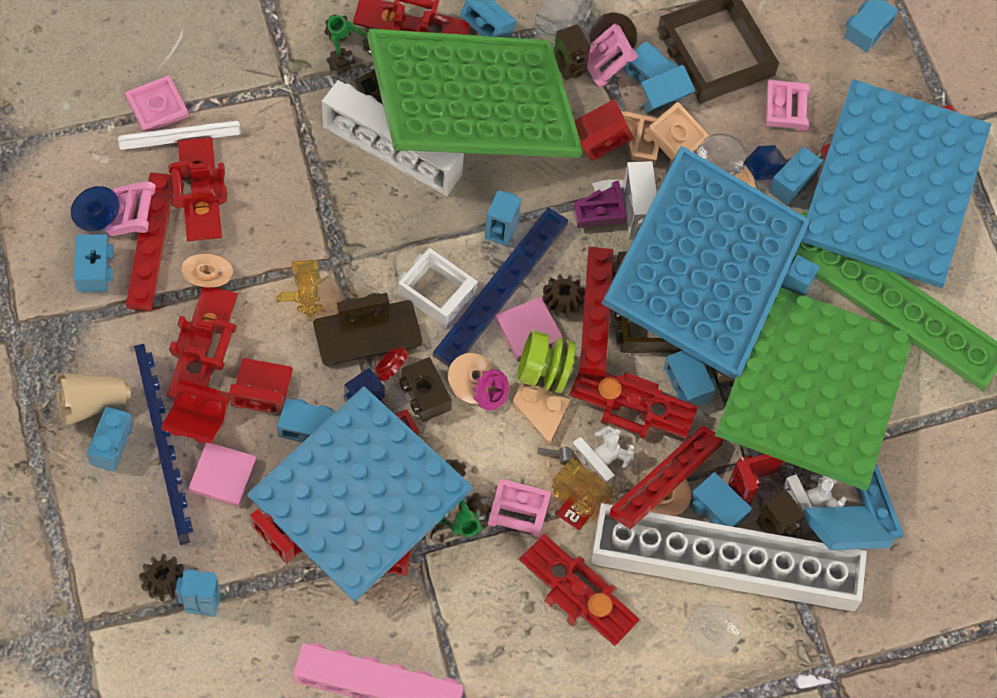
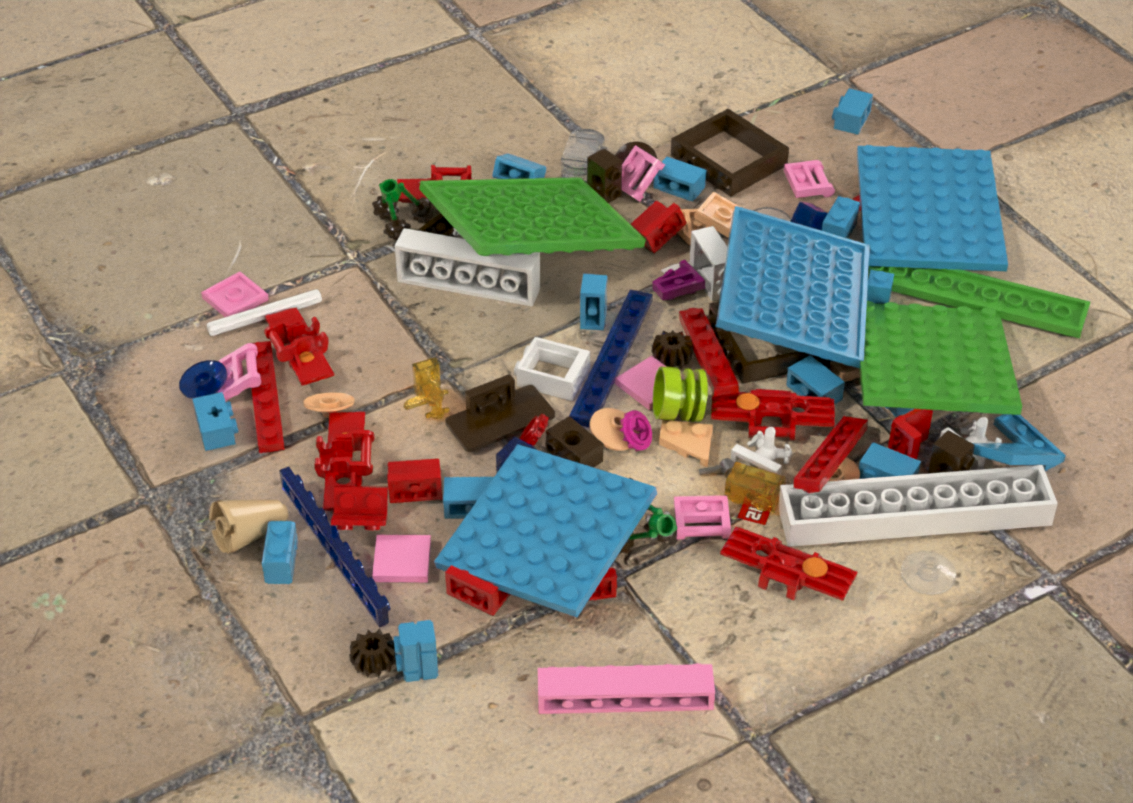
camera: 10 degrees left, 20 degrees down
dark azure panel [641,65,695,114] -> none

